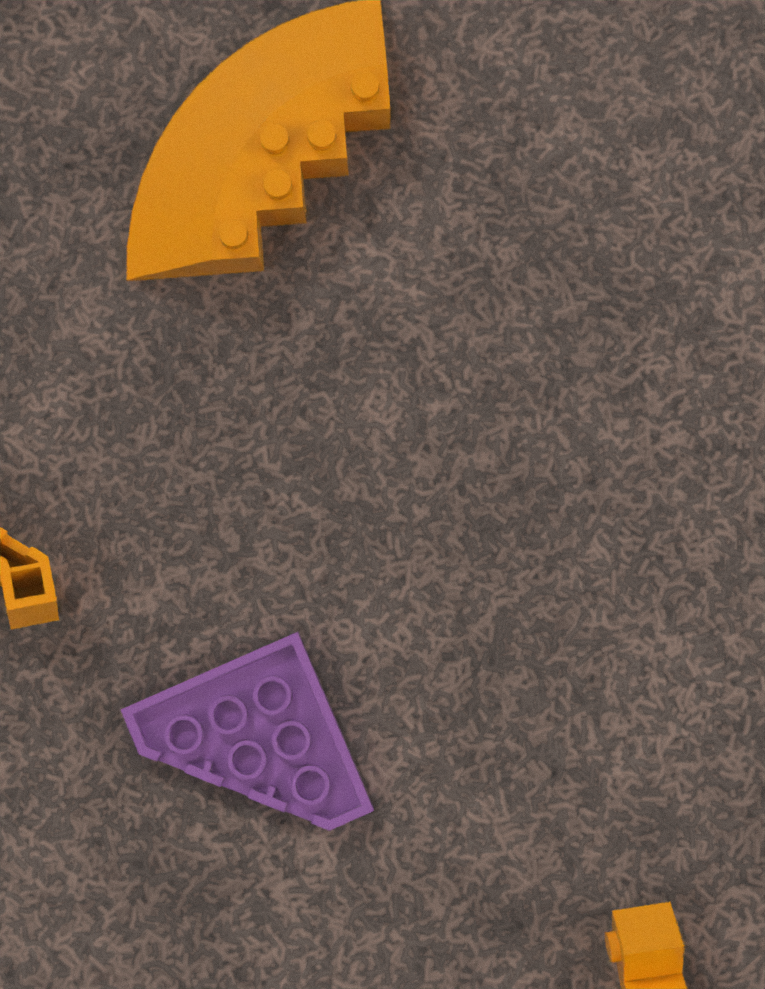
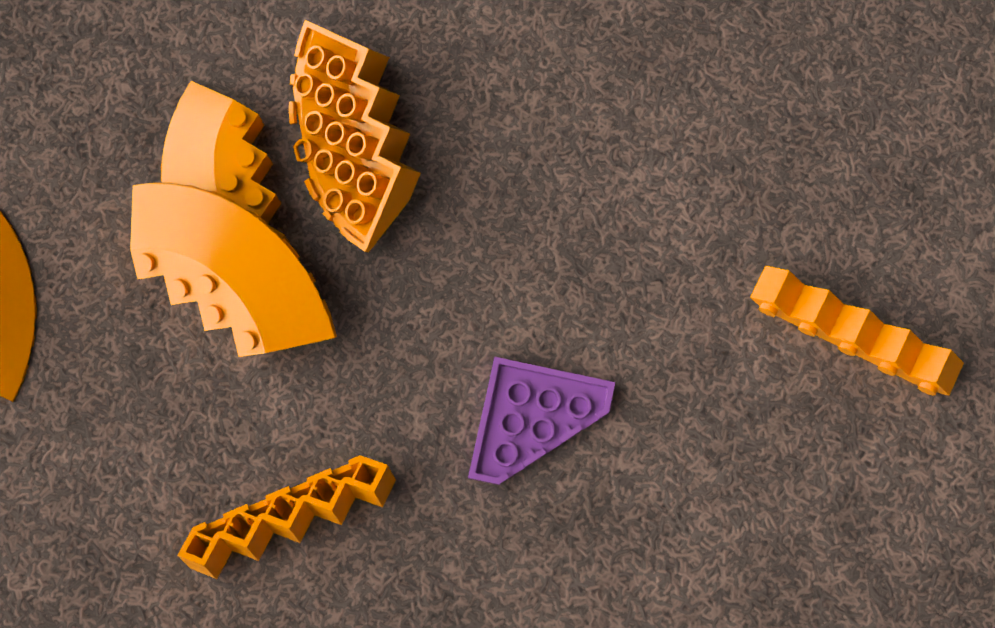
camera: 55 degrees left, 5 degrees down
none -> light orange brick [130,182,337,357]
none -> light orange brick [289,20,421,252]

